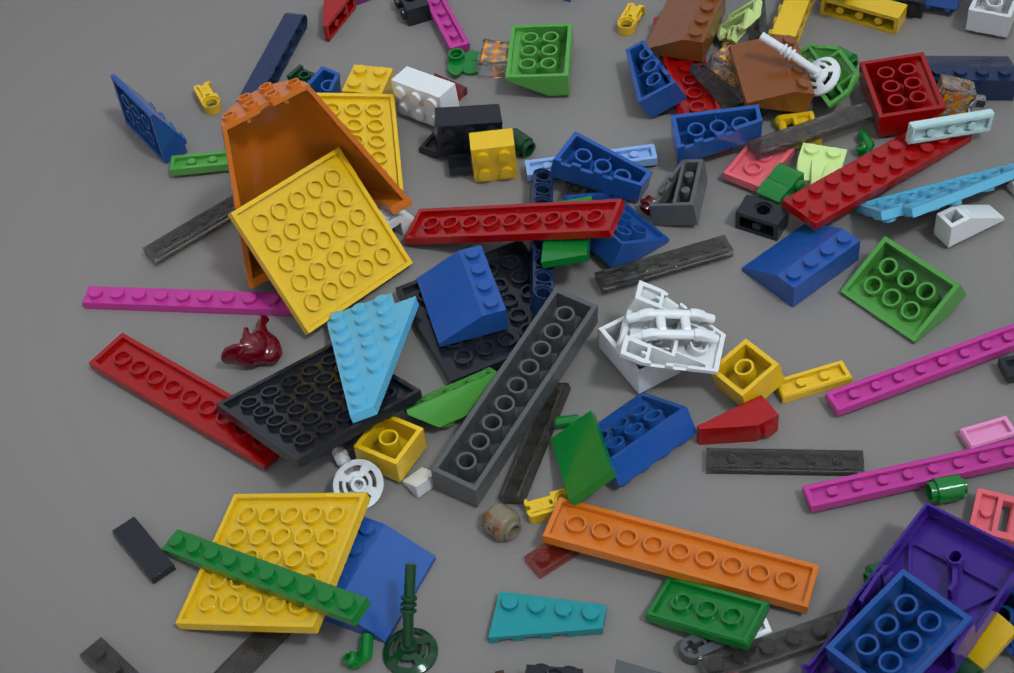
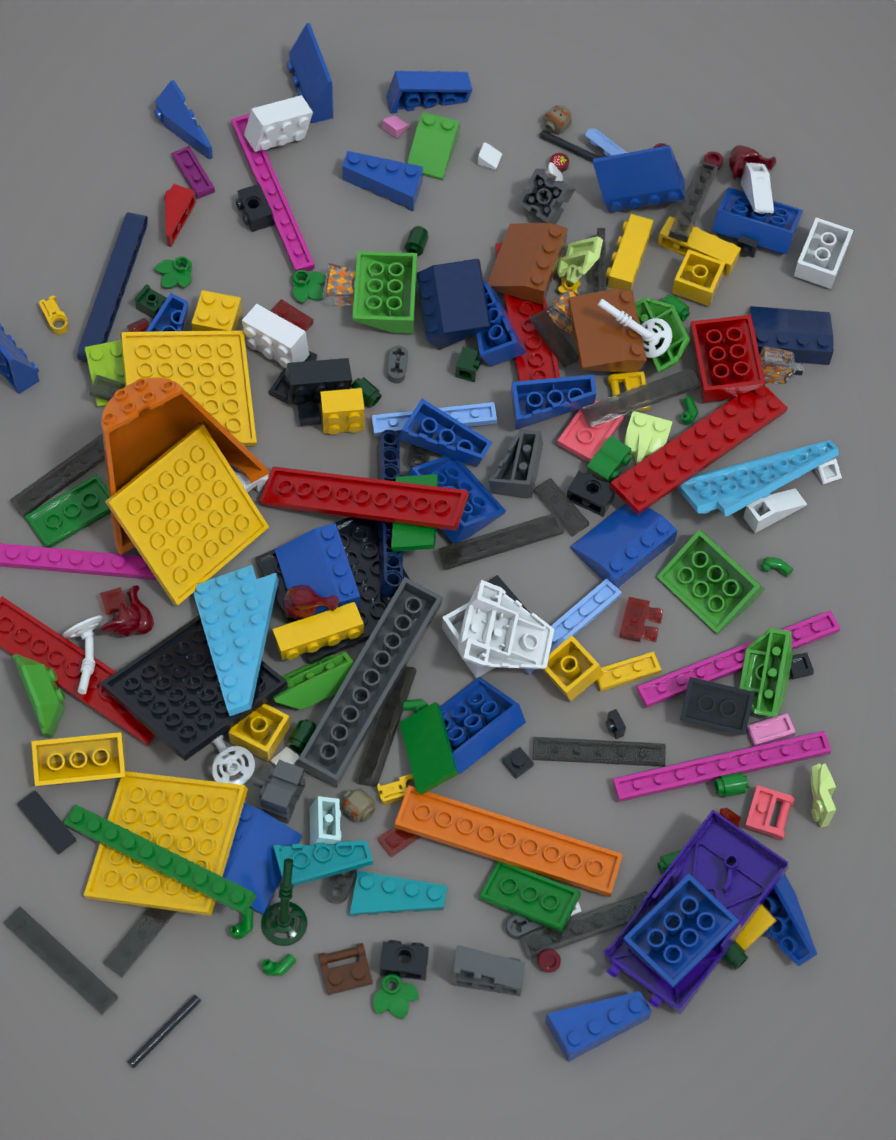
camera: 10 degrees left, 15 degrees up
bright green plate [170,150,228,176] -> none
yellow piece [617,3,645,36] -> none
white piece [627,308,719,344] -> none
dark red plate [640,195,656,216] -> none
red slope [697,395,779,445] -> none
light aqua tile [905,109,995,145] -> none
none -> bright green wedge [12,654,66,738]
none -> green tile [25,474,111,548]
none -> yellow slope [31,732,126,786]
none -> white dish [63,615,104,694]
none -> clear red plate [100,587,127,615]
none -> green plate [155,256,192,289]
none -> dark grey brick [253,760,305,824]
none -> yellow brick [272,602,364,660]
none -> teal wing [273,841,373,887]
none -> dark red piece [283,585,339,619]
none -> dark green brick [288,719,316,753]
none -> light aqua brick [309,796,341,845]
none -> clear smoke plate [325,869,357,904]
none -> dark grey beam [387,345,408,383]
none -> dark green brick [404,226,428,256]
none -> dark blue slope [416,258,491,350]
none -> dark green brick [455,347,481,382]
none -> black plate [502,747,534,779]
none -> light blue plate [523,579,622,675]
none -> clear smoke tile [534,478,589,537]
none -> black plate [606,709,626,739]
none -> clear red plate [619,597,663,642]
none -> yellow brick [672,249,726,306]
none -> black brick [680,677,755,735]
none -> bright green wedge [739,628,793,718]
none -> green arm [761,557,793,577]

